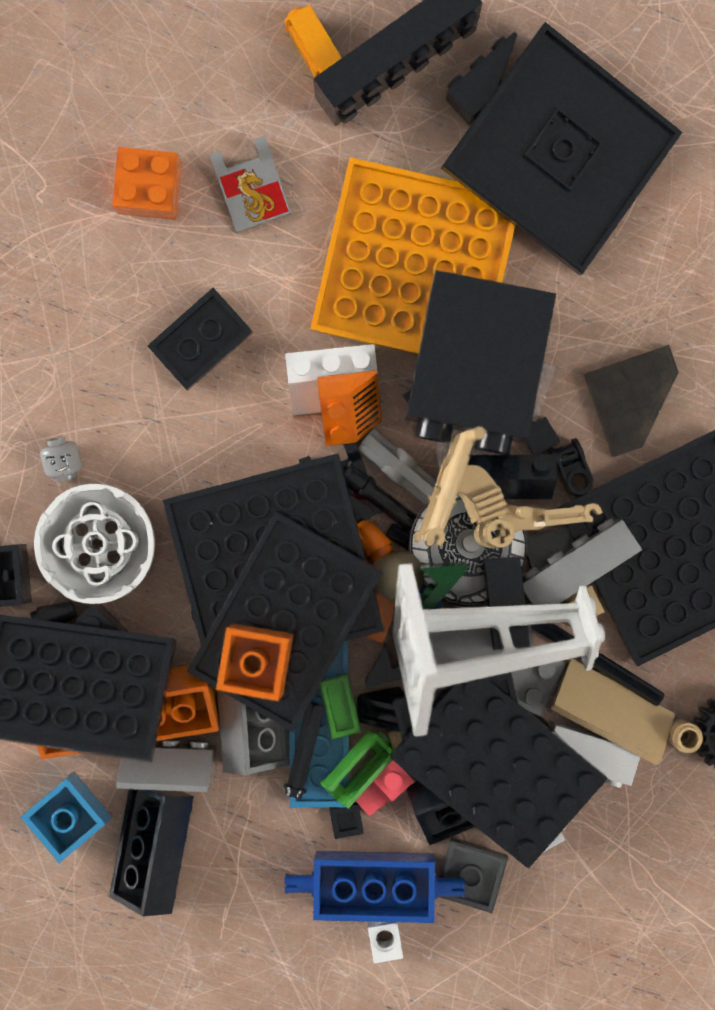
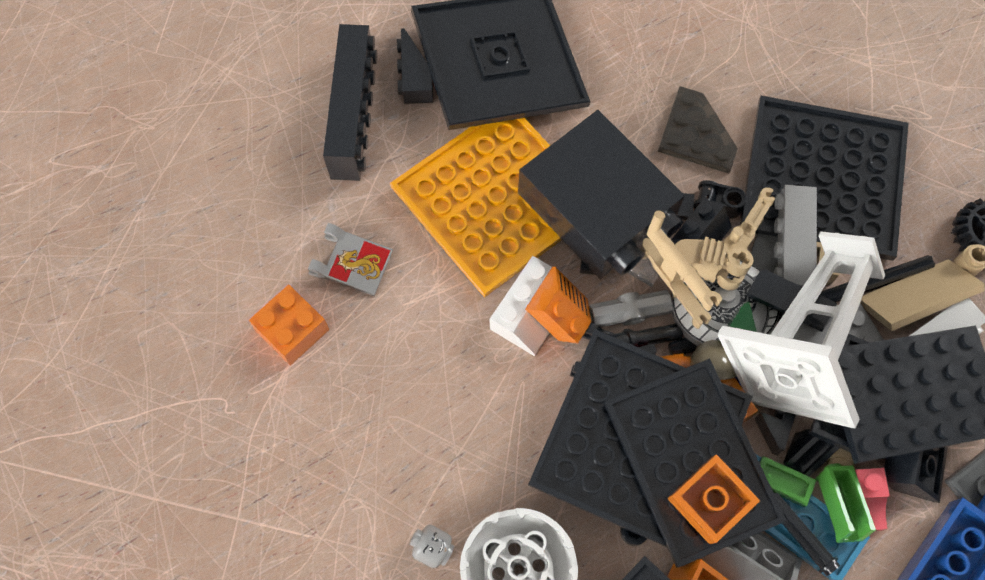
camera: 45 degrees left, 20 degrees down
black plate [147,287,253,391] -> none
light orange window [284,4,341,77] -> none
black tile [329,802,364,839] -> none

